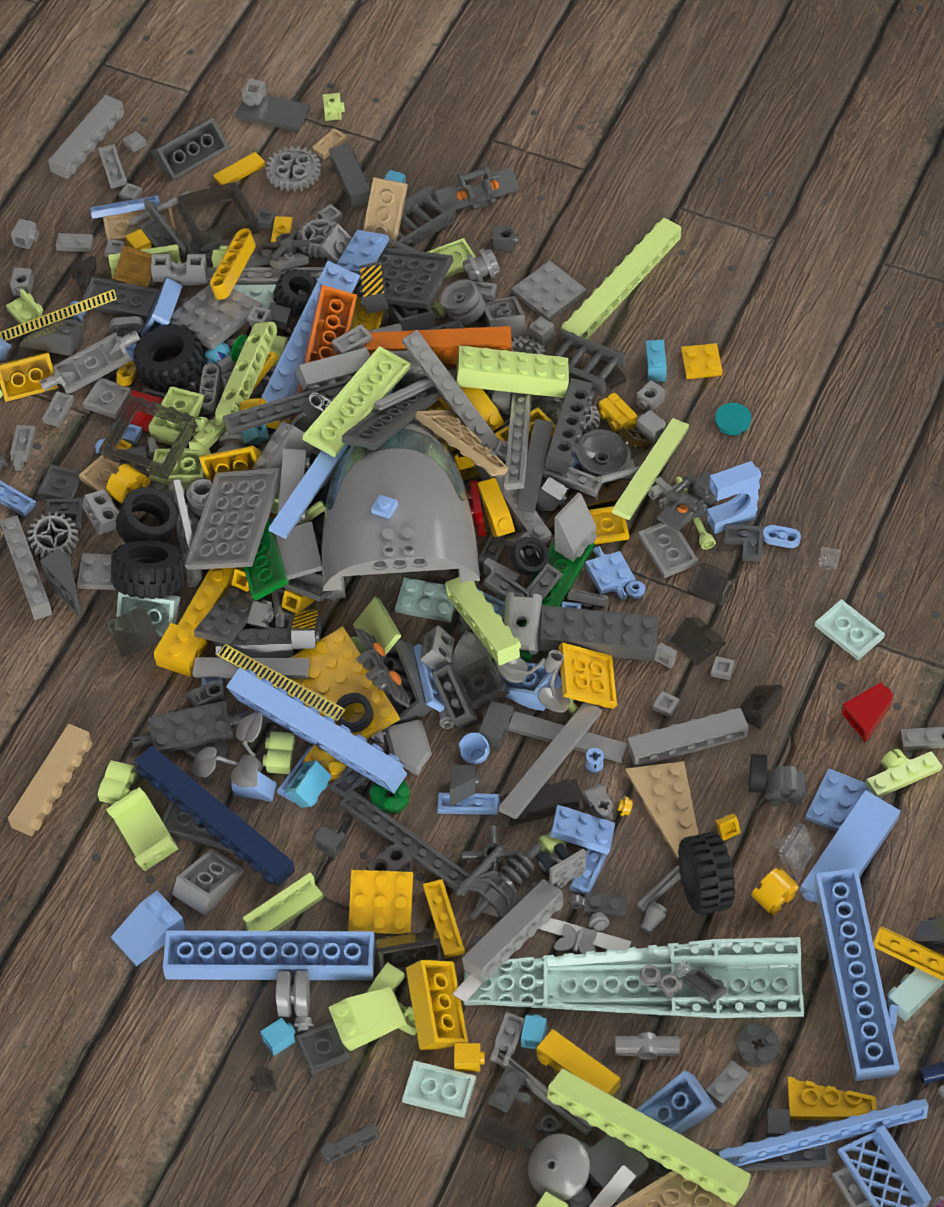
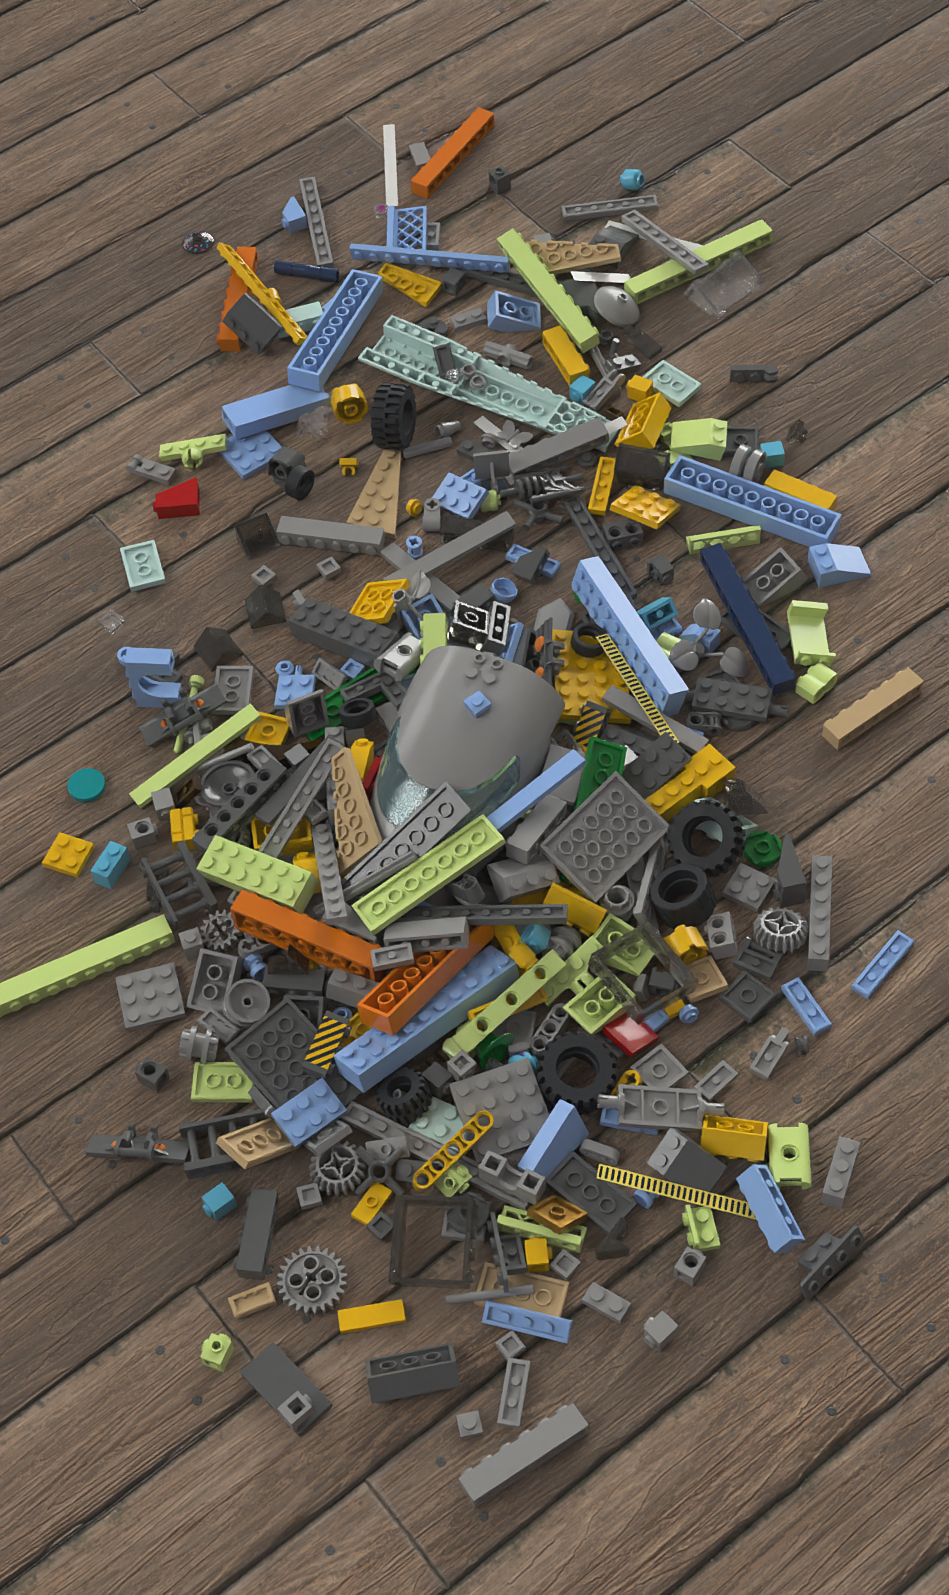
camera: 150 degrees left, 0 degrees up
none -> dark brown plate [601,405,624,421]
none -> green tile [743,830,782,867]
none -> yellow brick [764,469,838,511]

